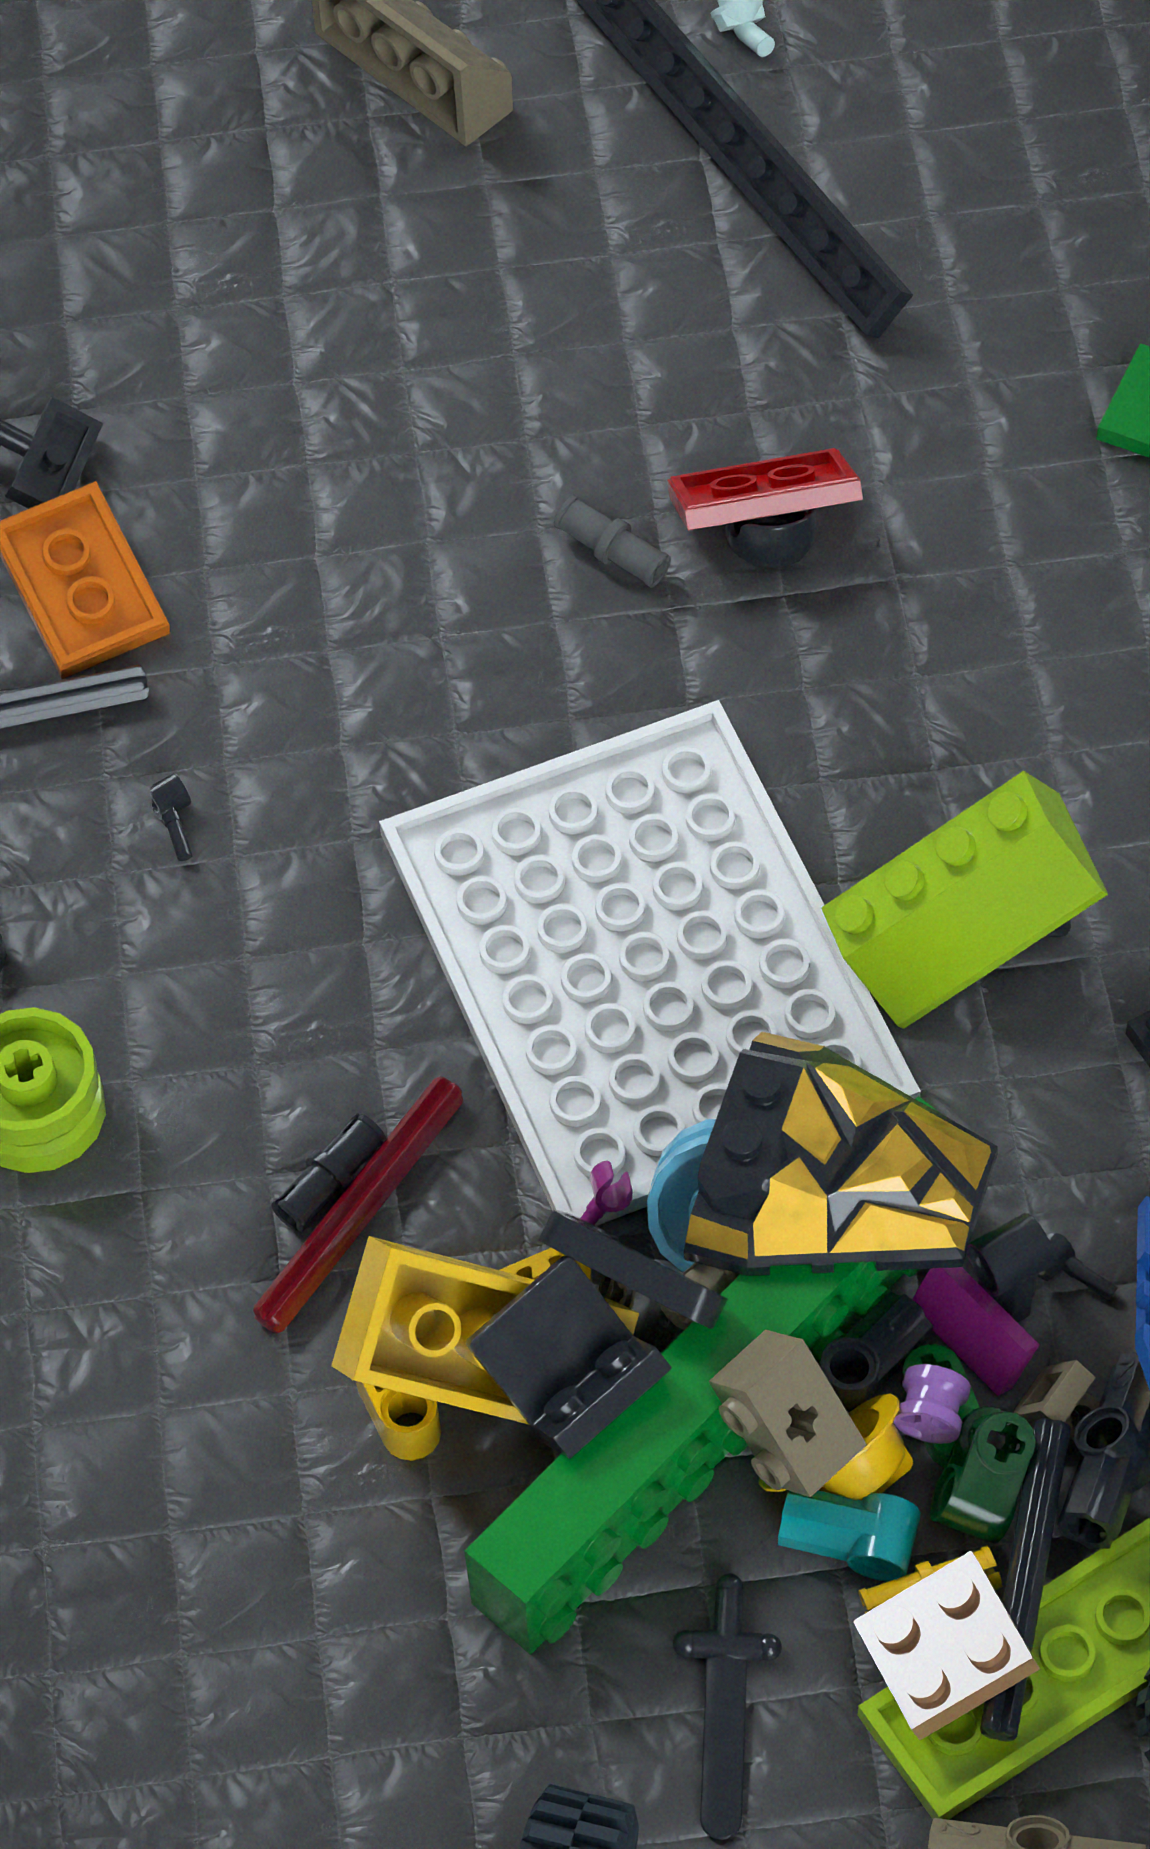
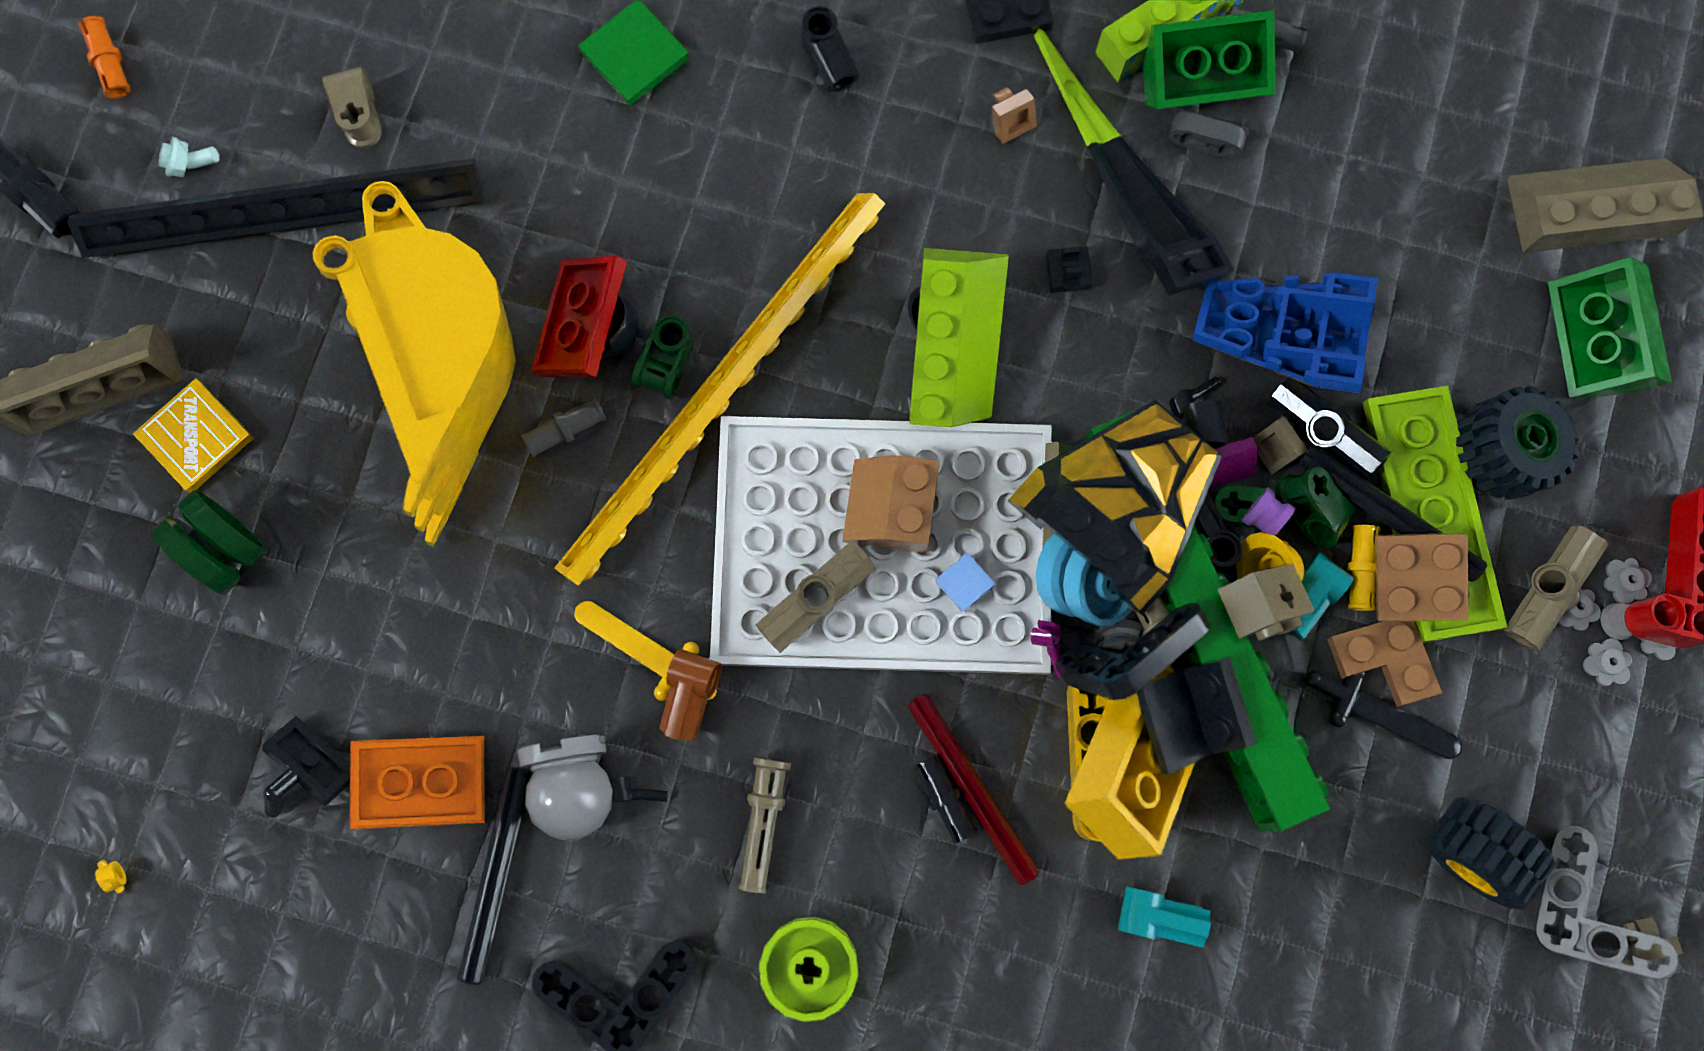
camera: 70 degrees left, 20 degrees up
none -> yellow tile [133,378,254,493]
none -> dark green wheel [150,488,267,595]
none -> yellow piece [313,181,516,547]
none -> dark tan piece [322,66,382,149]
none -> light grey tile [518,735,613,841]
none -> yellow plate [554,193,885,586]
none -> yellow sword [574,601,717,701]
none -> dark green piece [631,315,694,400]
none -> dark orange piece [659,649,722,741]
none -> dark tan pin [739,757,792,893]
none -> dark tan piece [755,540,876,653]
none -> medium nougat slope [842,455,939,554]
none -> light blue tile [935,552,995,613]
none -> teal piece [1117,886,1211,948]
none -> medium nougat plate [1327,621,1442,708]

